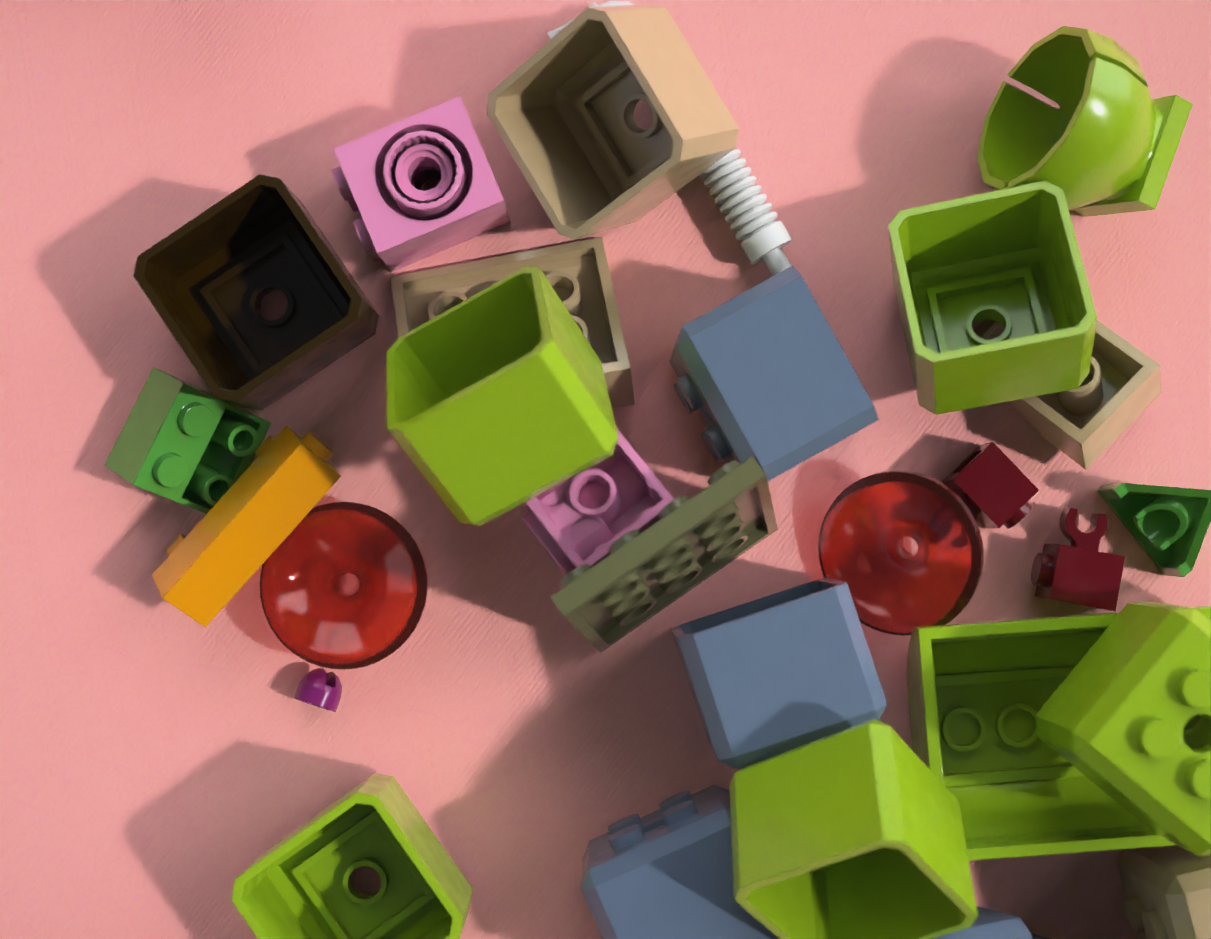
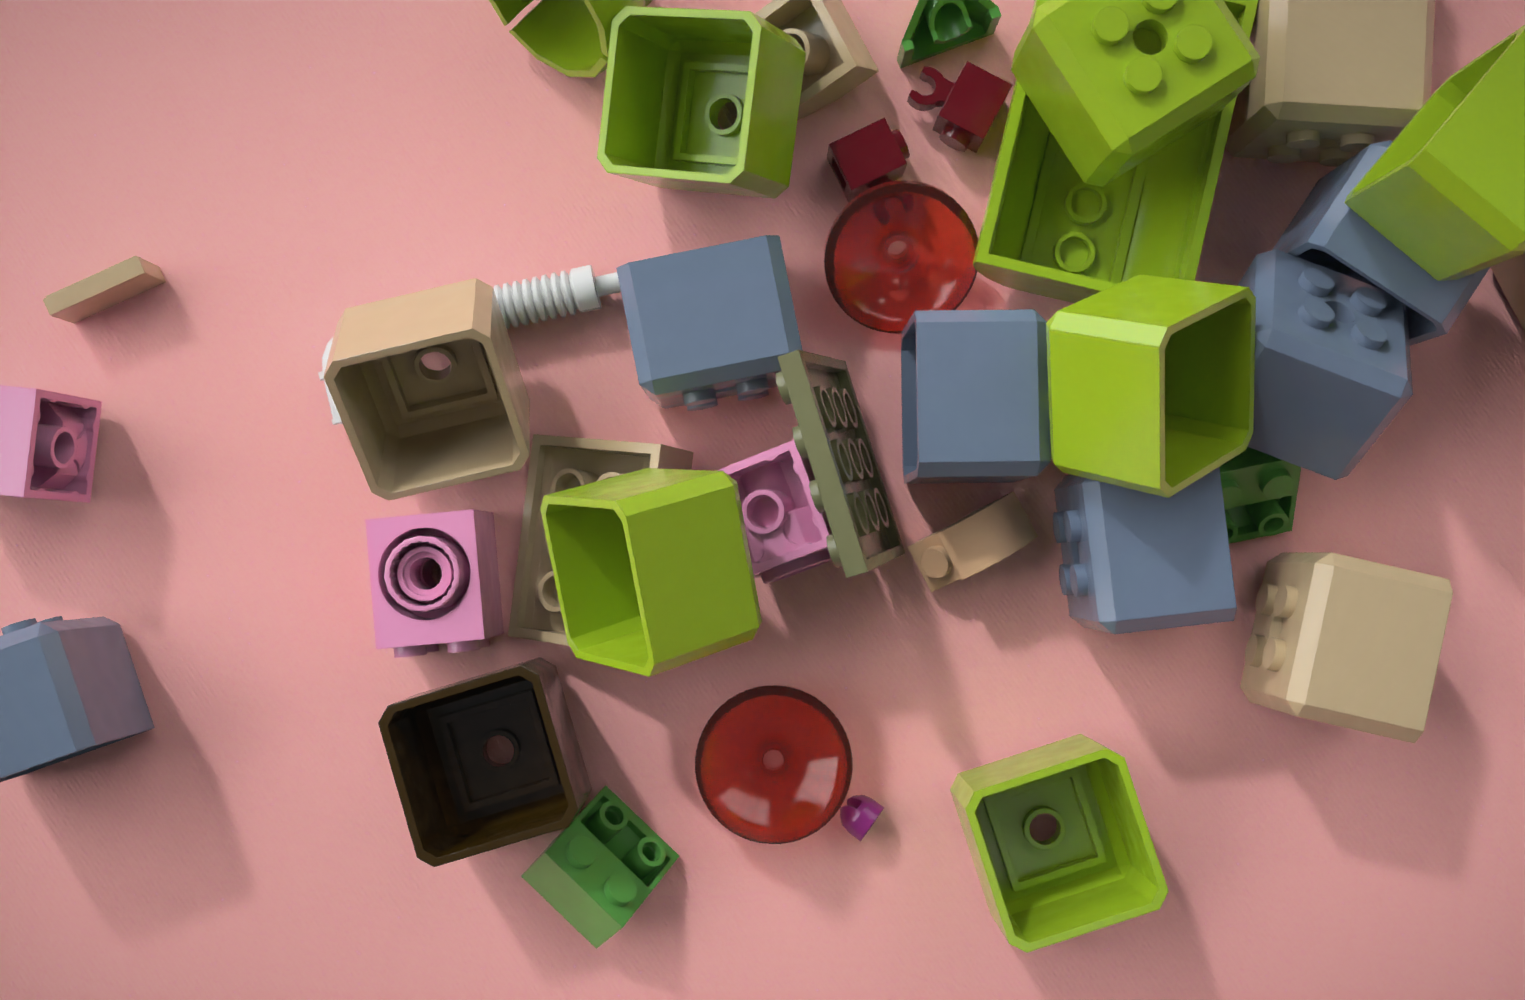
camera: 65 degrees left, 0 degrees up
light orange brick [152,425,341,628] -> none
none -> light nougat brick [907,491,1038,592]

